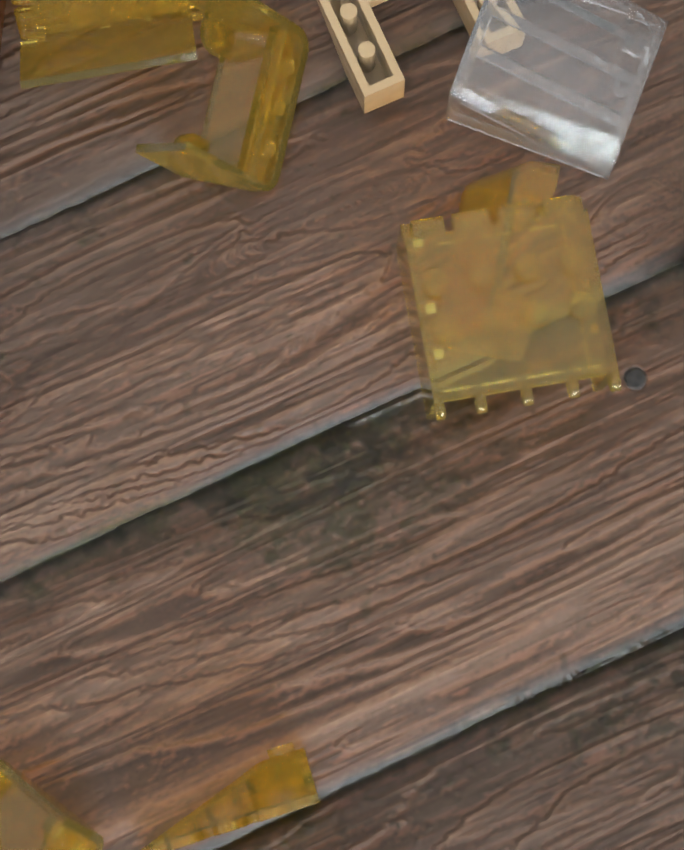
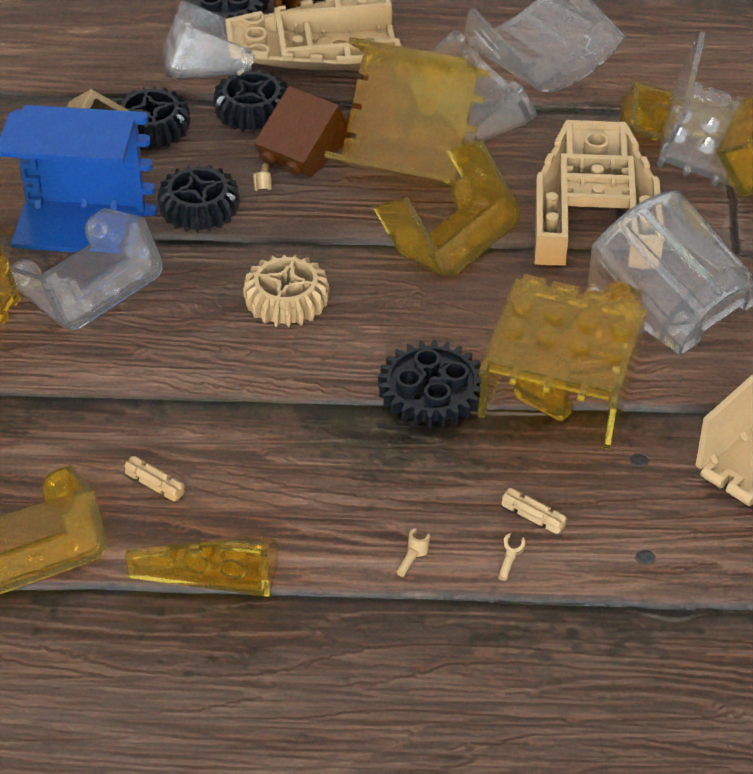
camera: 25 degrees right, 35 degrees down
none -> tan axle [124,456,185,501]
none -> tan gear [243,254,329,328]
none -> black gear [378,340,486,428]
none -> tan hand [396,528,430,577]
none -> tan hand [498,533,525,581]
none -> tan axle [502,488,567,534]

